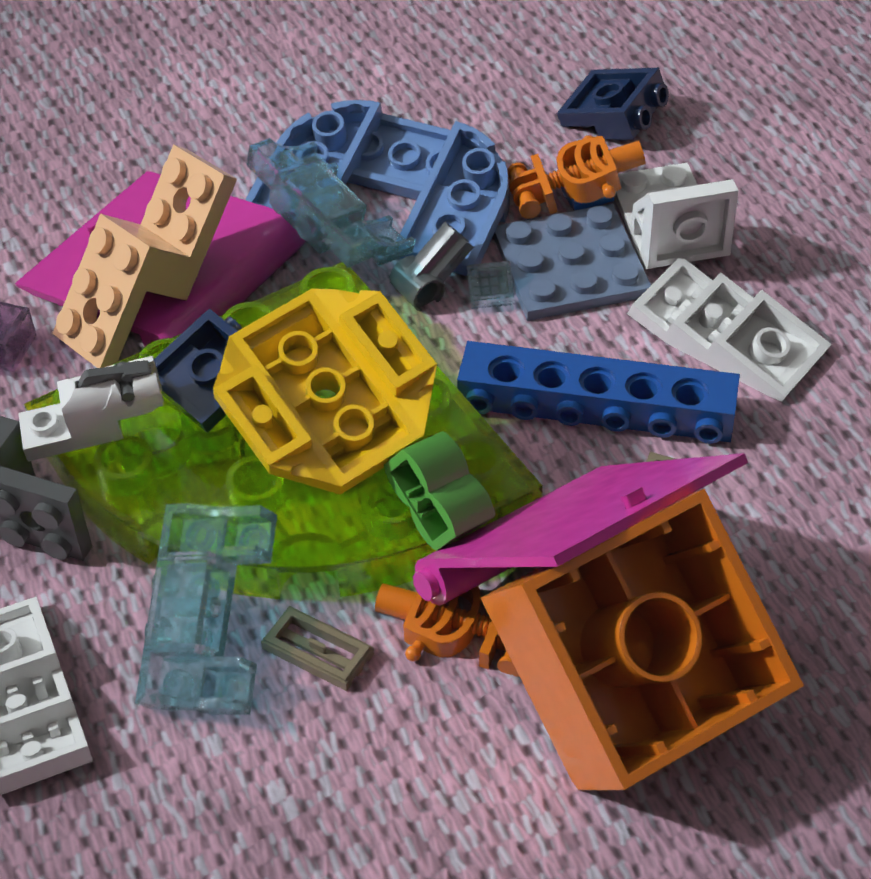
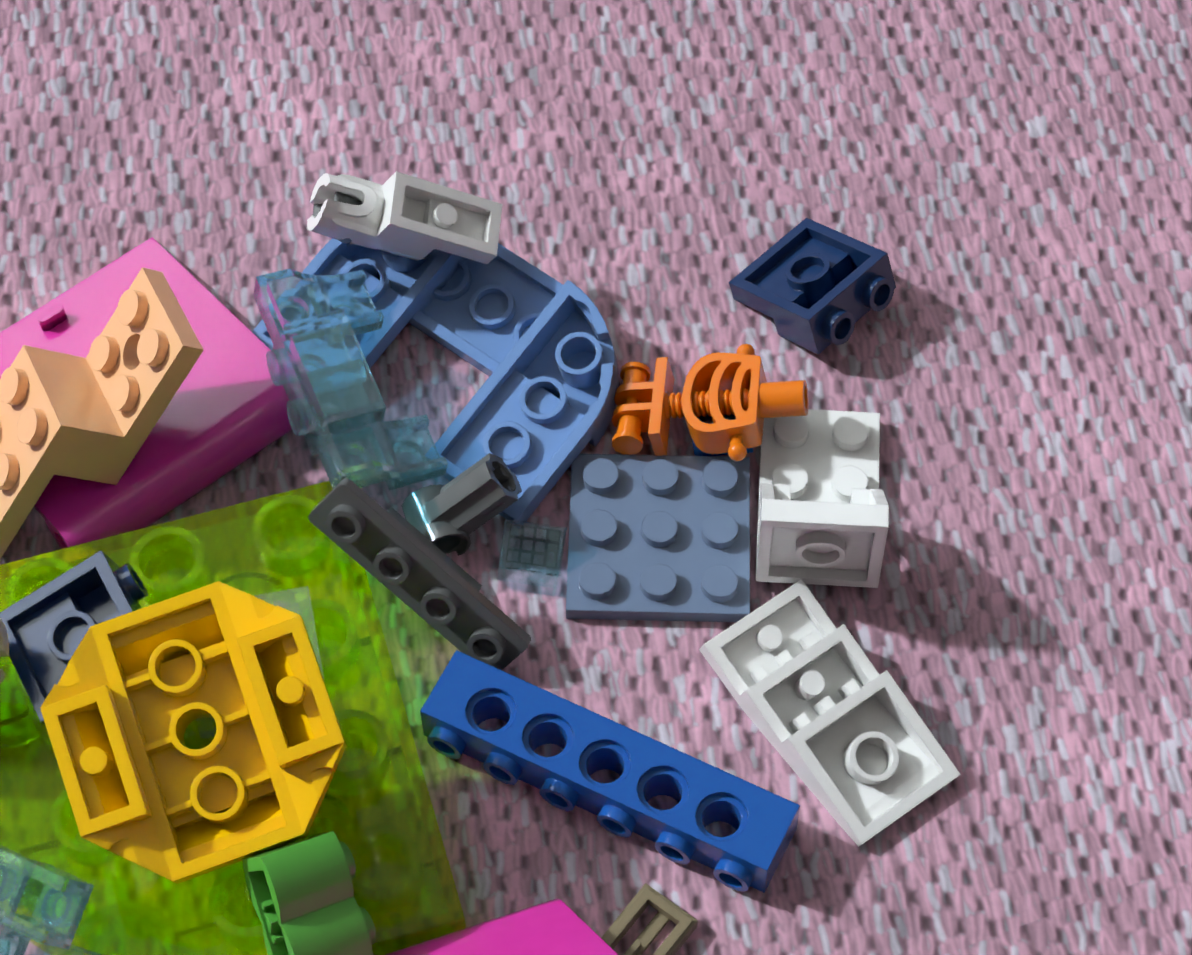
camera: 15 degrees right, 10 degrees up
none -> white plate [307,171,503,264]
none -> dark grey bracket [308,478,531,670]

